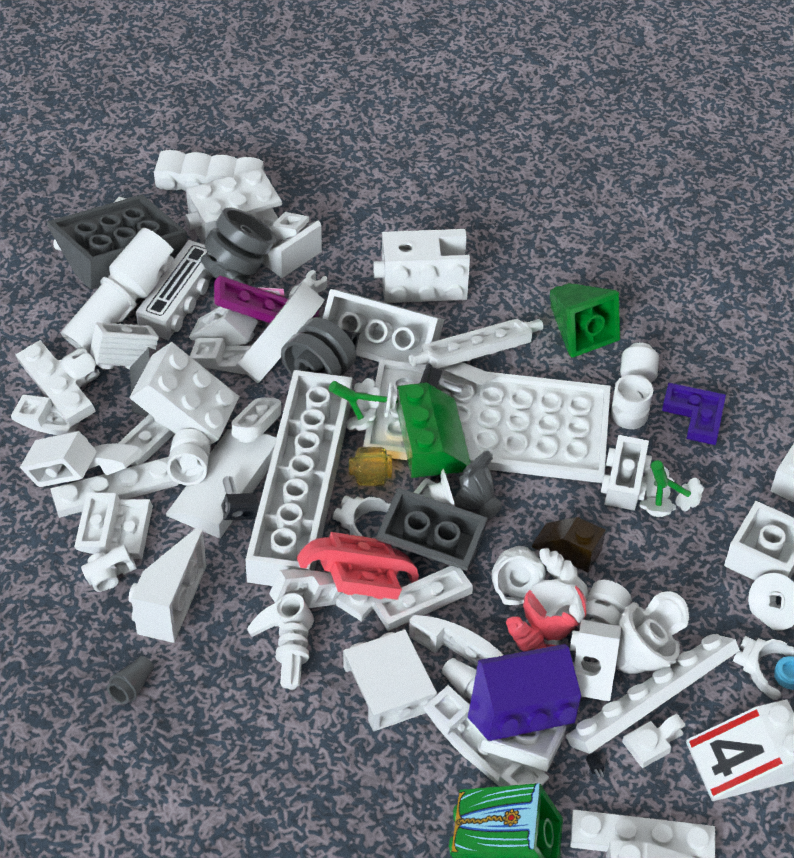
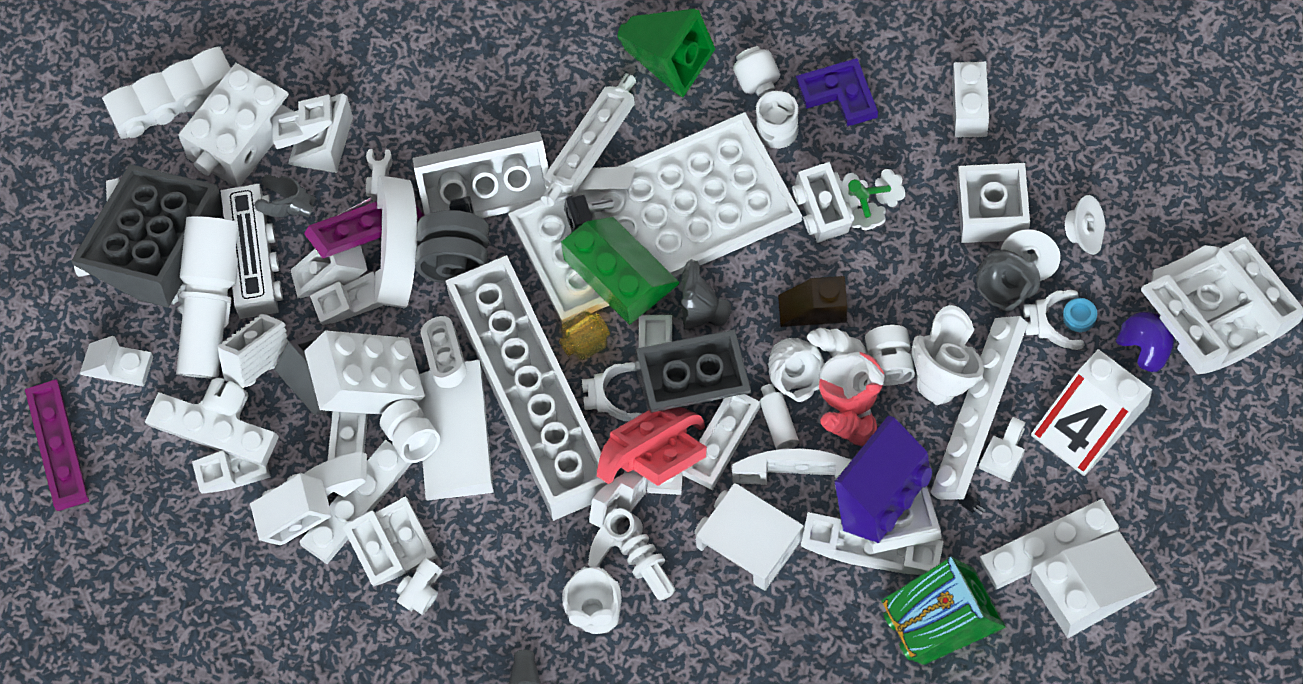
camera: 25 degrees left, 15 degrees up
white slope [129,528,207,643] -> none
dark grey wheel [204,207,276,275] -> none
black piece [221,476,260,520] -> none
white plant [329,378,399,431] -> none
white torso [373,229,470,303] -> none
white piece [429,468,455,506] -> none
white cone [442,658,476,702] -> none
white brick [570,620,621,701] -> none
none -> white slope [80,336,153,386]
none -> white hair [562,567,621,634]
none -> white cylinder [760,384,799,450]
none -> dark grey hair [976,249,1040,313]

